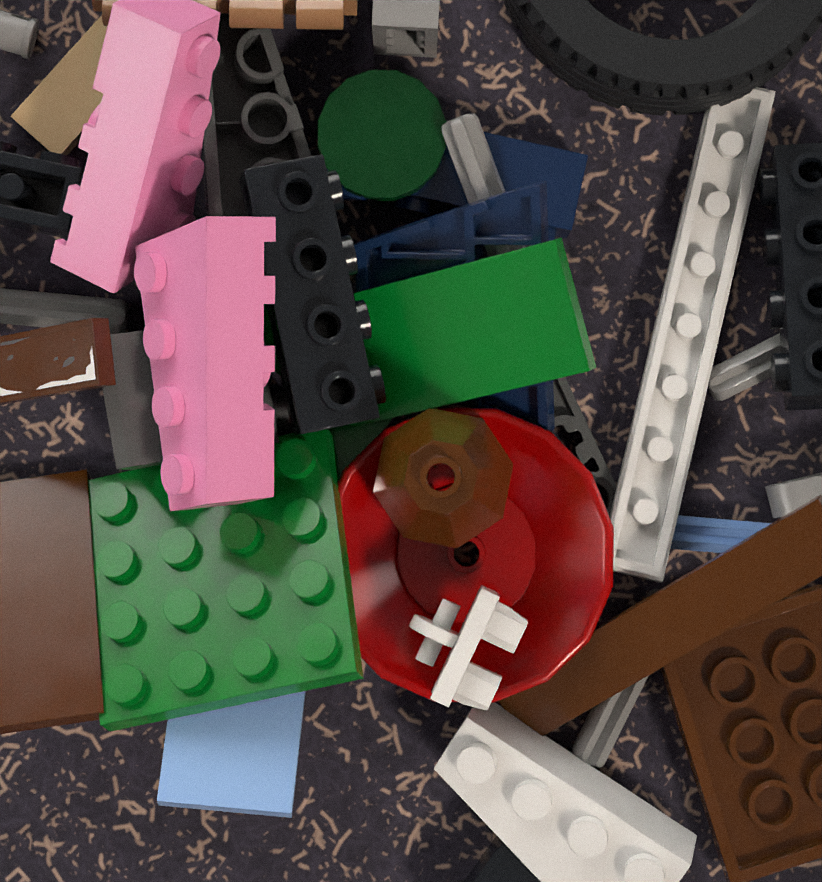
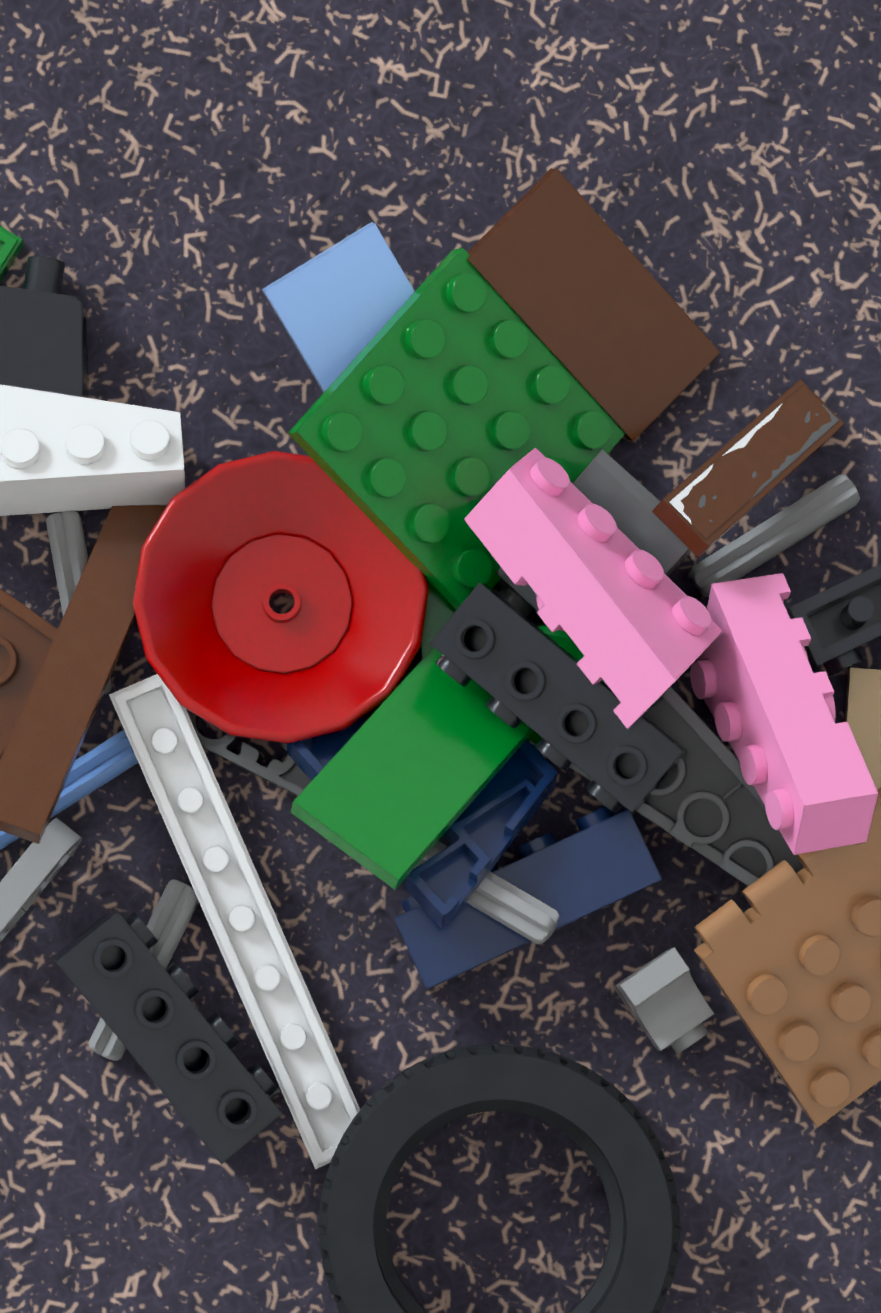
camera: 140 degrees right, 5 degrees down
dark green tile [318,70,446,201] -> none
reddish brown cone [373,408,513,548] -> none
white hips [409,585,528,710] -> none

